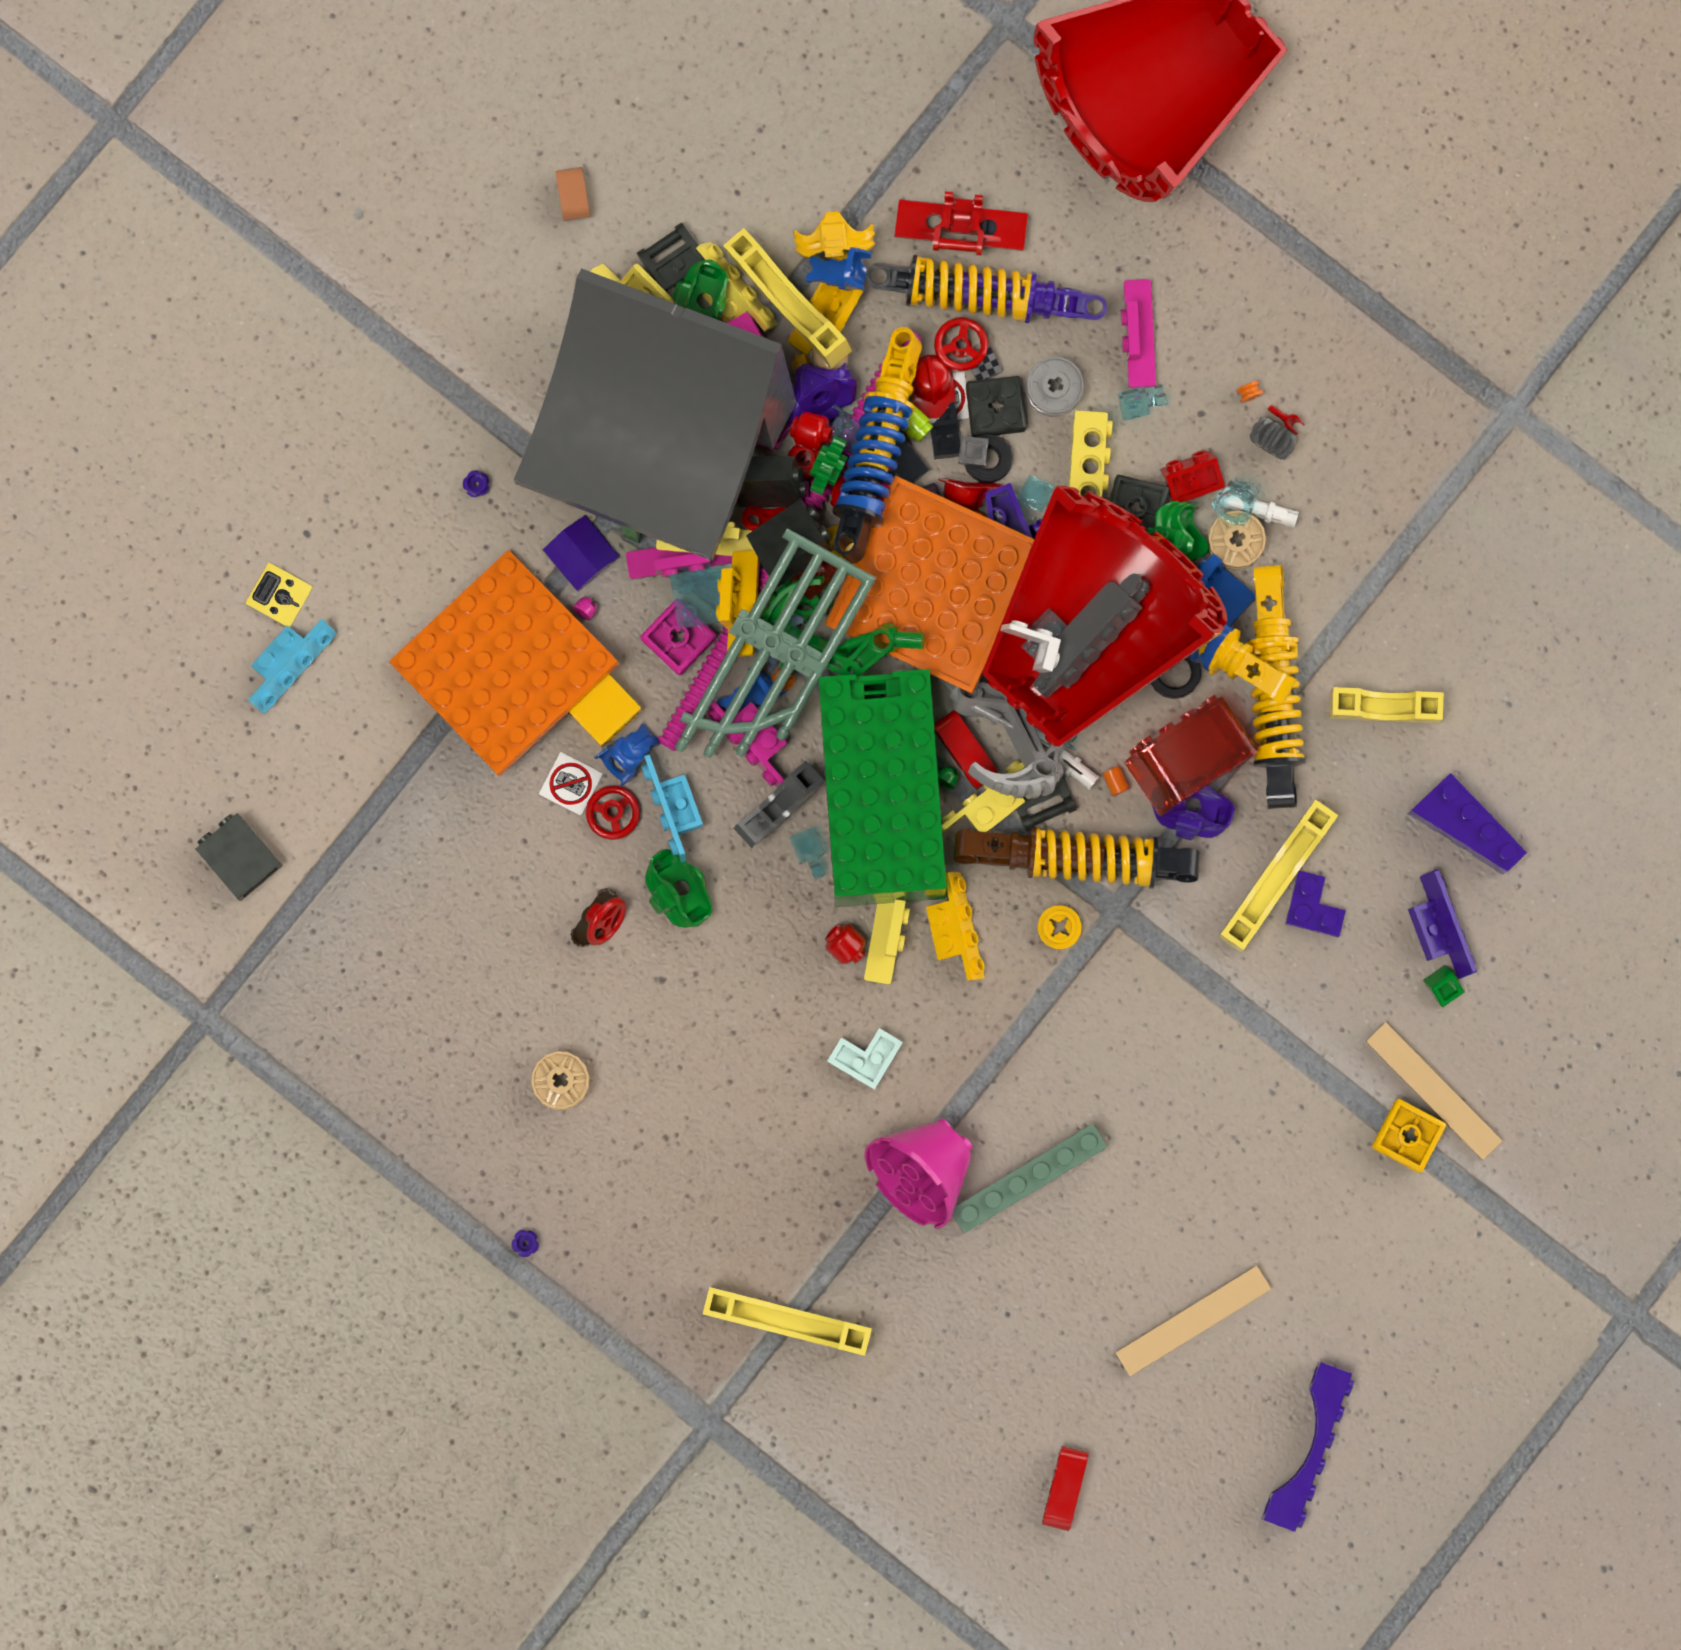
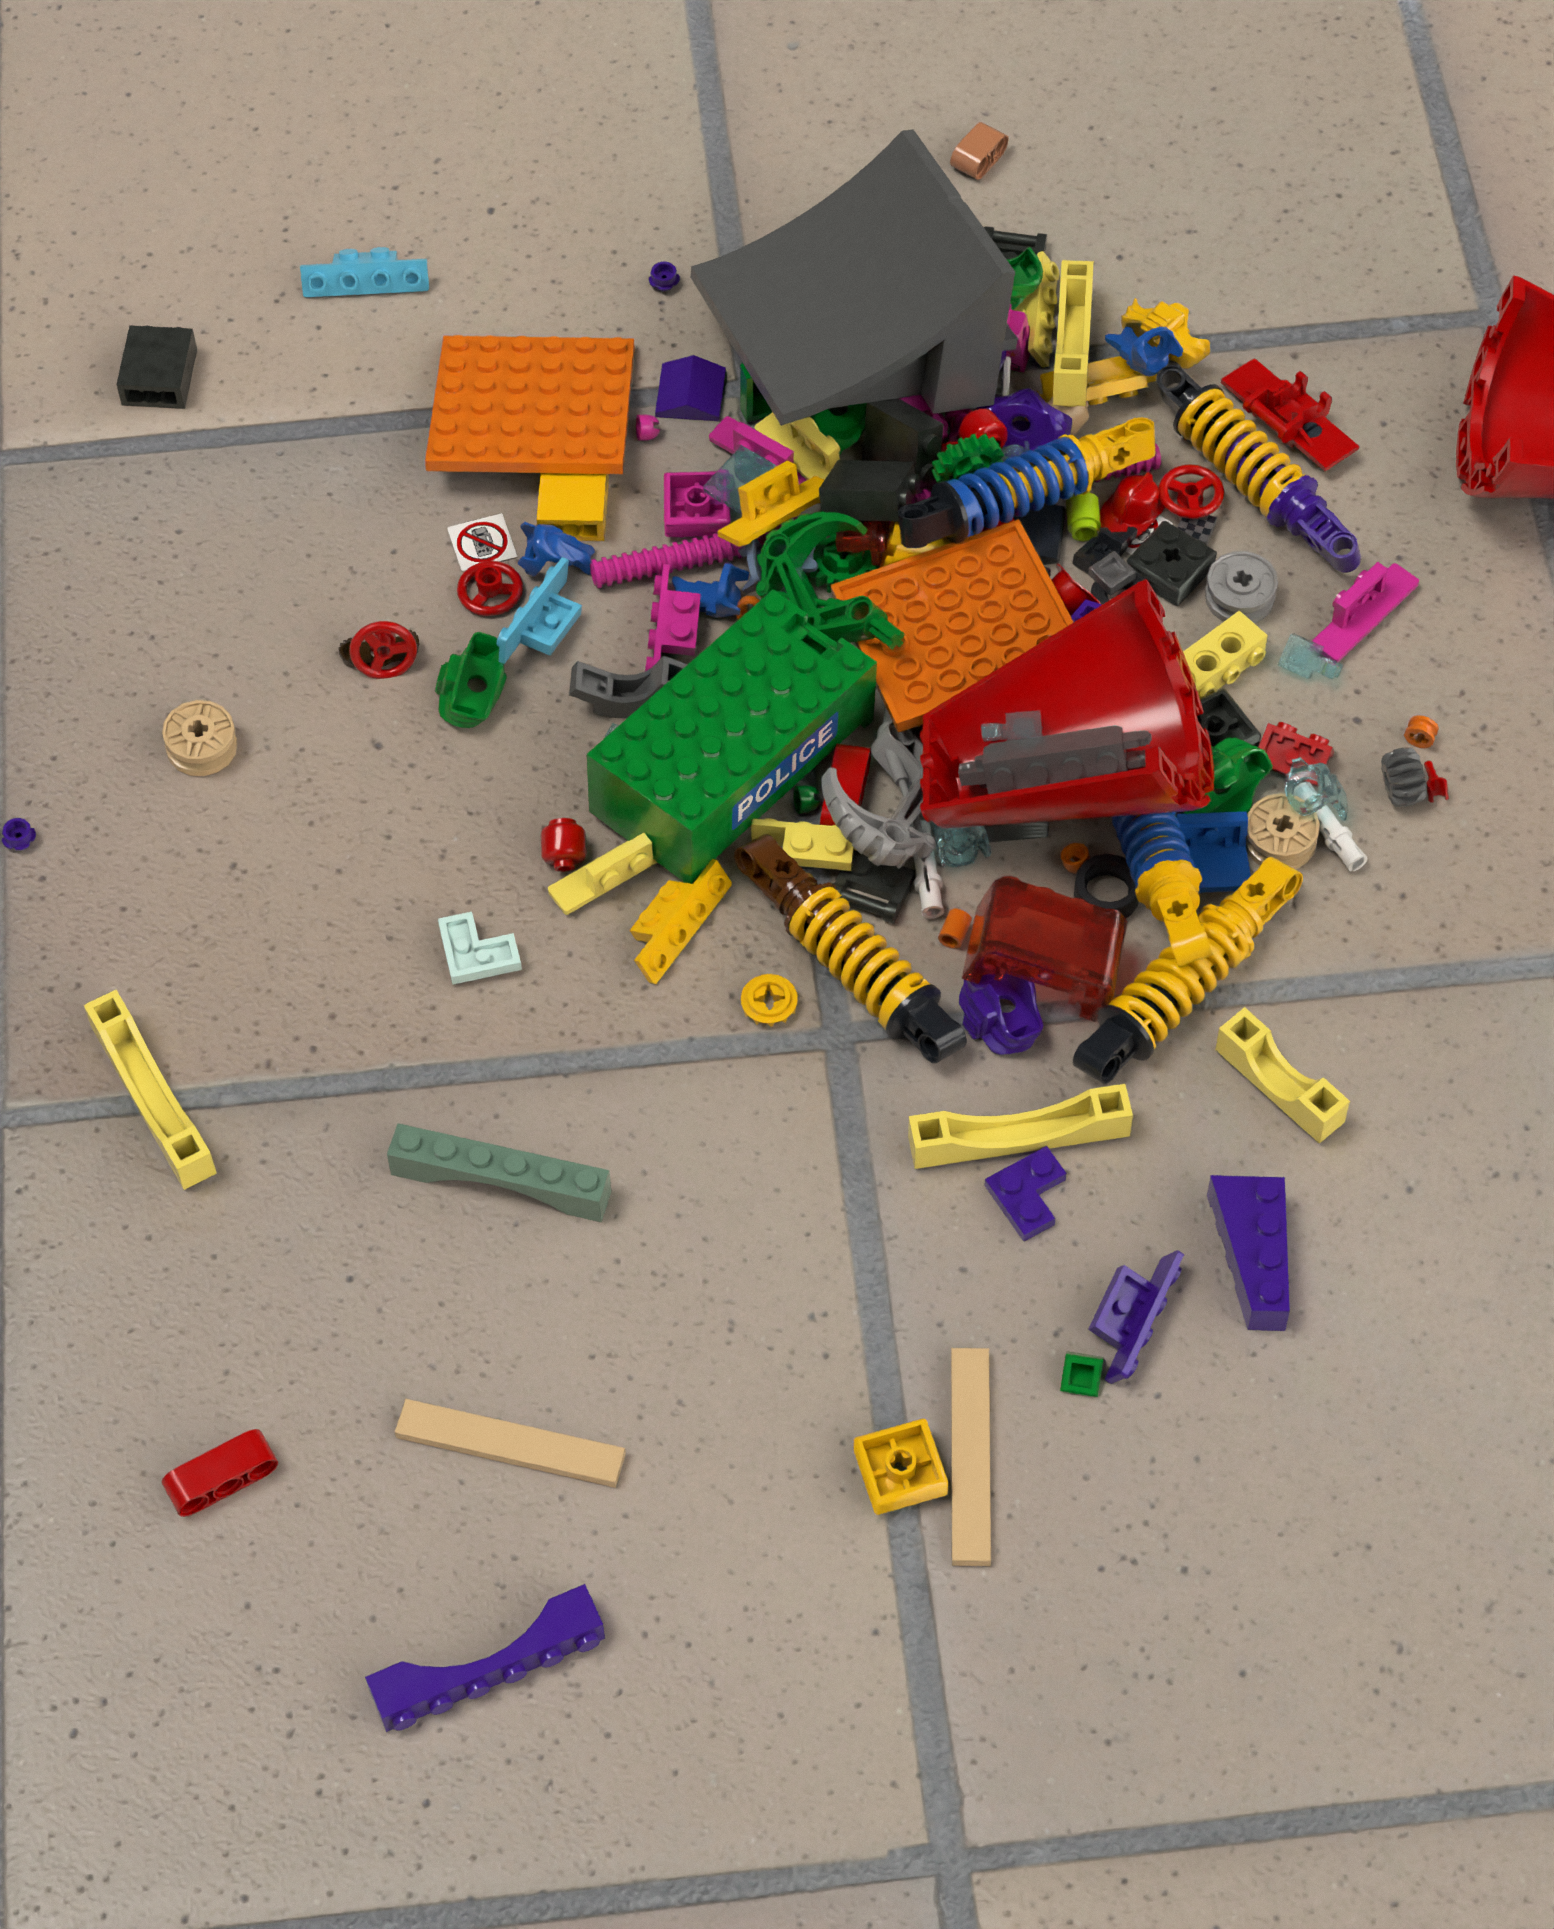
camera: 50 degrees right, 25 degrees down
light yellow sticker [245,562,313,627] -> none
sand green piece [675,528,877,758] -> none
dark pink cone [864,1118,972,1229] -> none
white bracket [1000,620,1061,673] -> none

